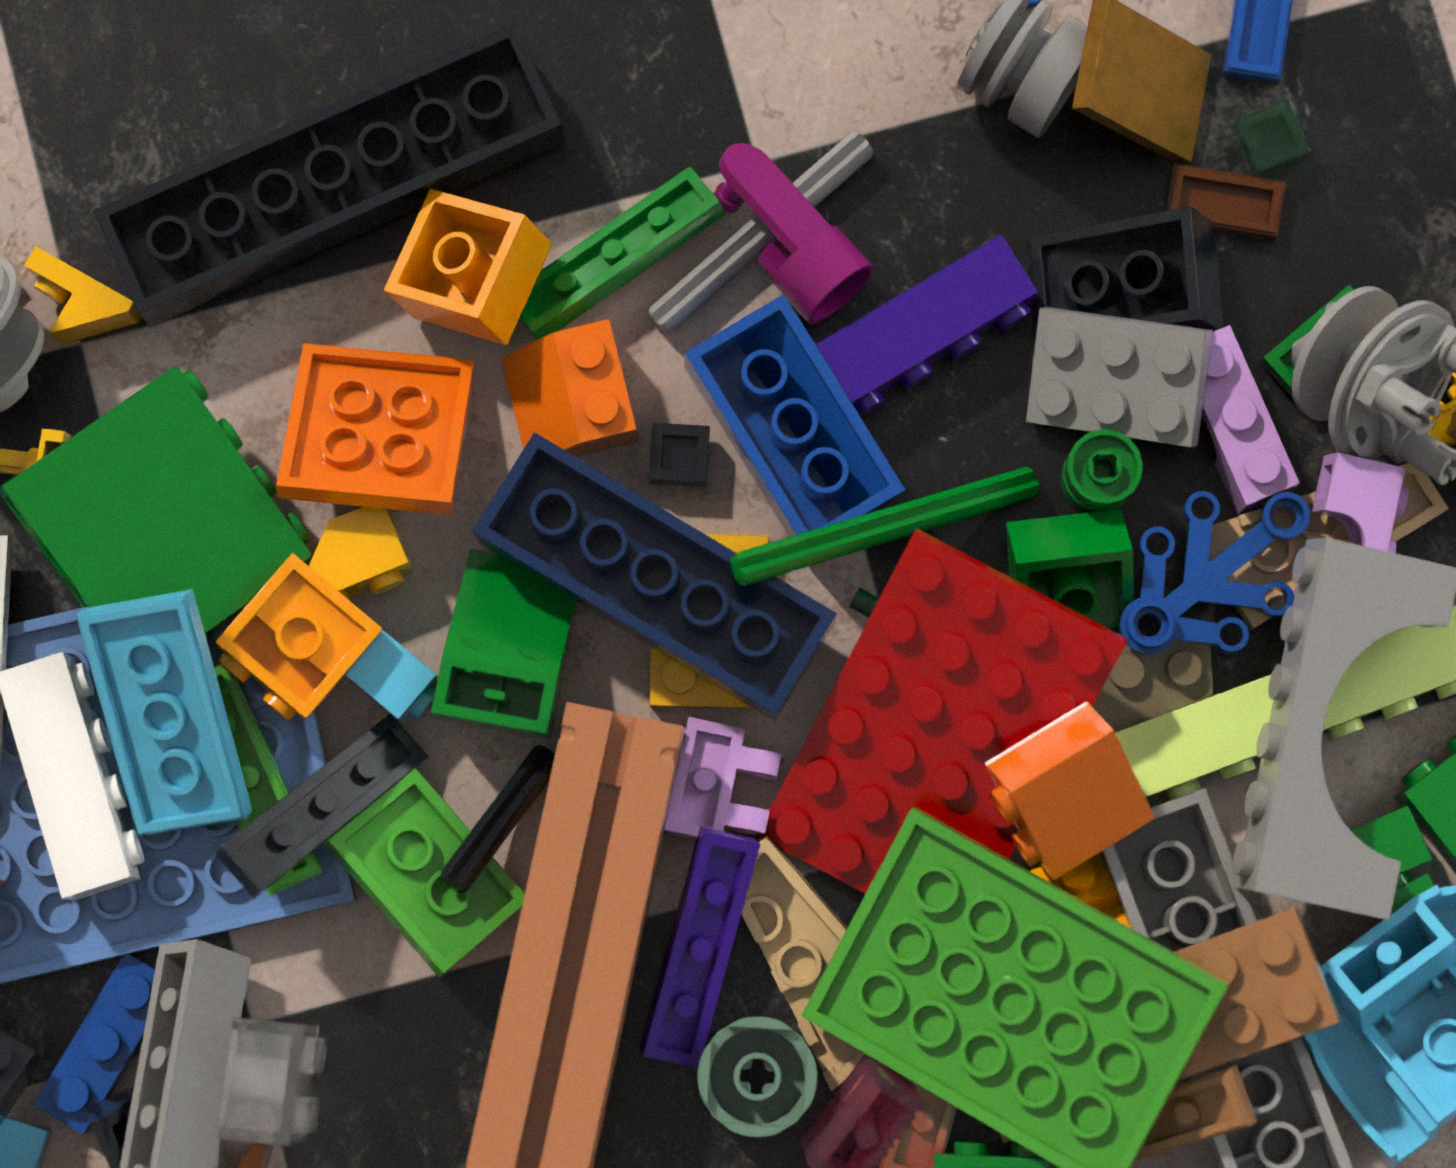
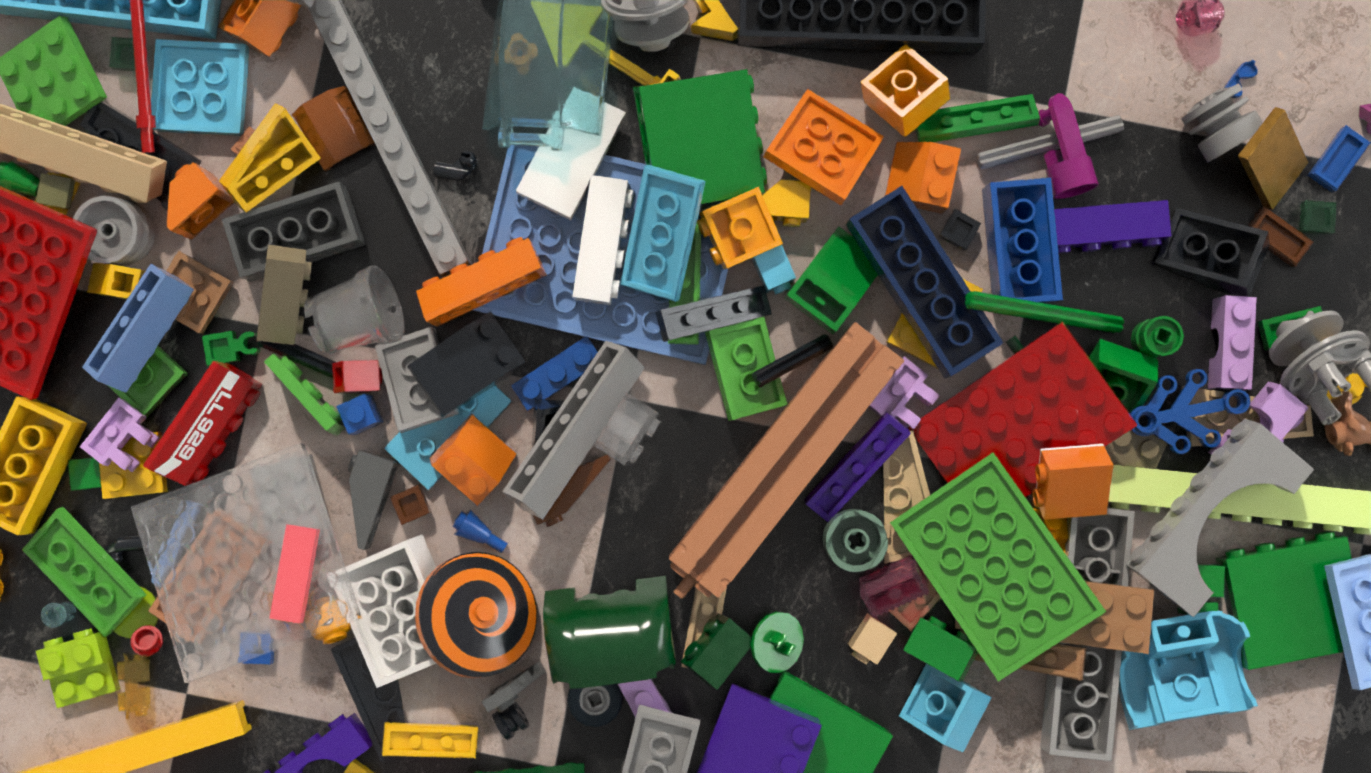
camera: 25 degrees right, 5 degrees up
light grey plate [1026,307,1212,447] -> none

